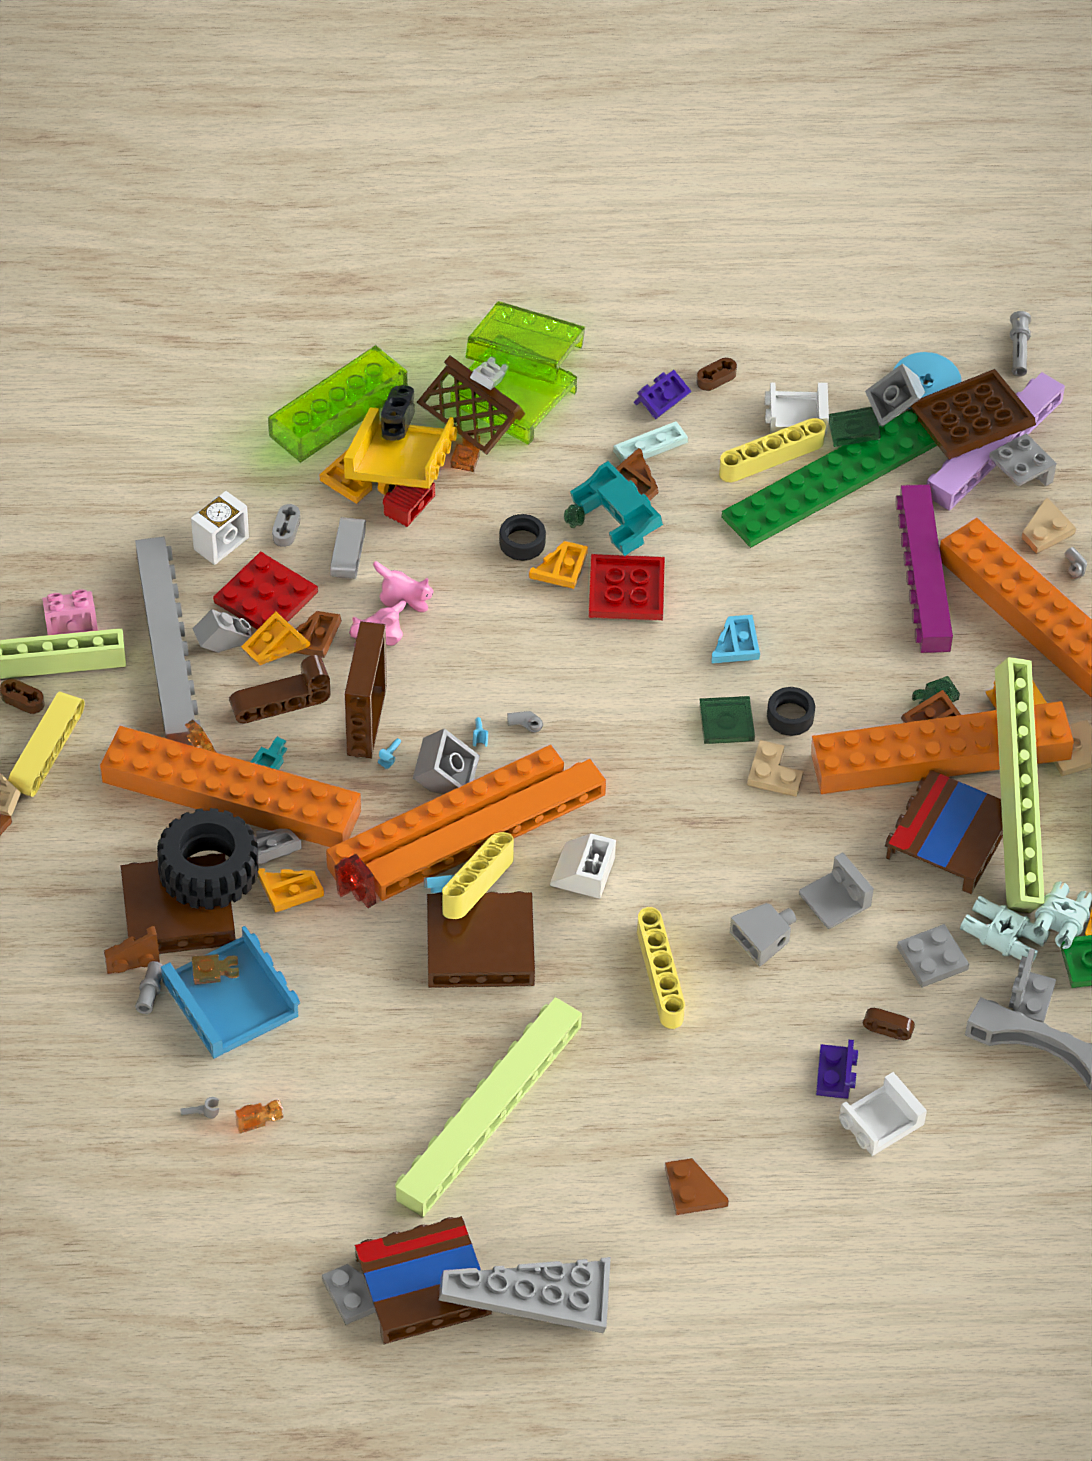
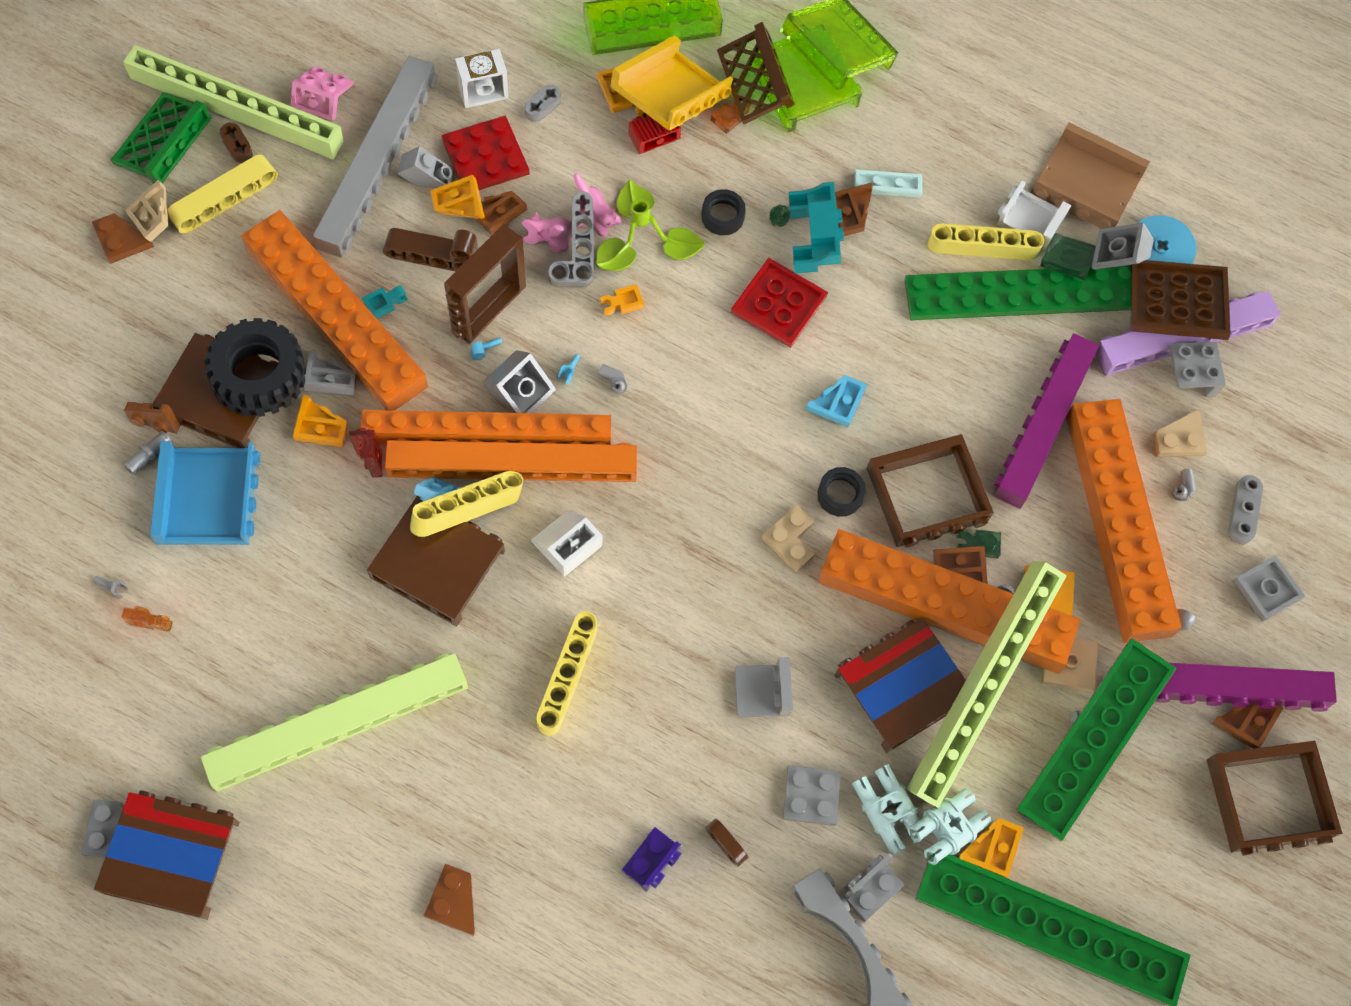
camera: 25 degrees right, 15 degrees up
clear orange plate [185,719,217,753] -> none
clear orange plate [192,954,239,985] -> none
light grey beam [331,517,366,579] -> none
black piece [381,385,415,441] -> none
light grey wing [439,1257,611,1333] -> none
light grey hinge [470,356,509,390] -> none
light orange wing [529,541,588,589] -> none
dark purple bracket [634,370,692,419] -> none
reddish brown beam [696,358,737,391] -> none
clear green tile [699,696,755,744] -> none
light grey torso [730,903,796,967] -> none
white panel [839,1072,927,1156] -> none
light grey pin [1010,311,1031,376] -> none
none -> light grey beam [548,191,594,287]
none -> lime plant [596,179,705,271]
none -> light orange plate [600,284,644,316]
none -> reddish brown window [867,434,994,547]
none -> medium nougat panel [1030,122,1151,229]

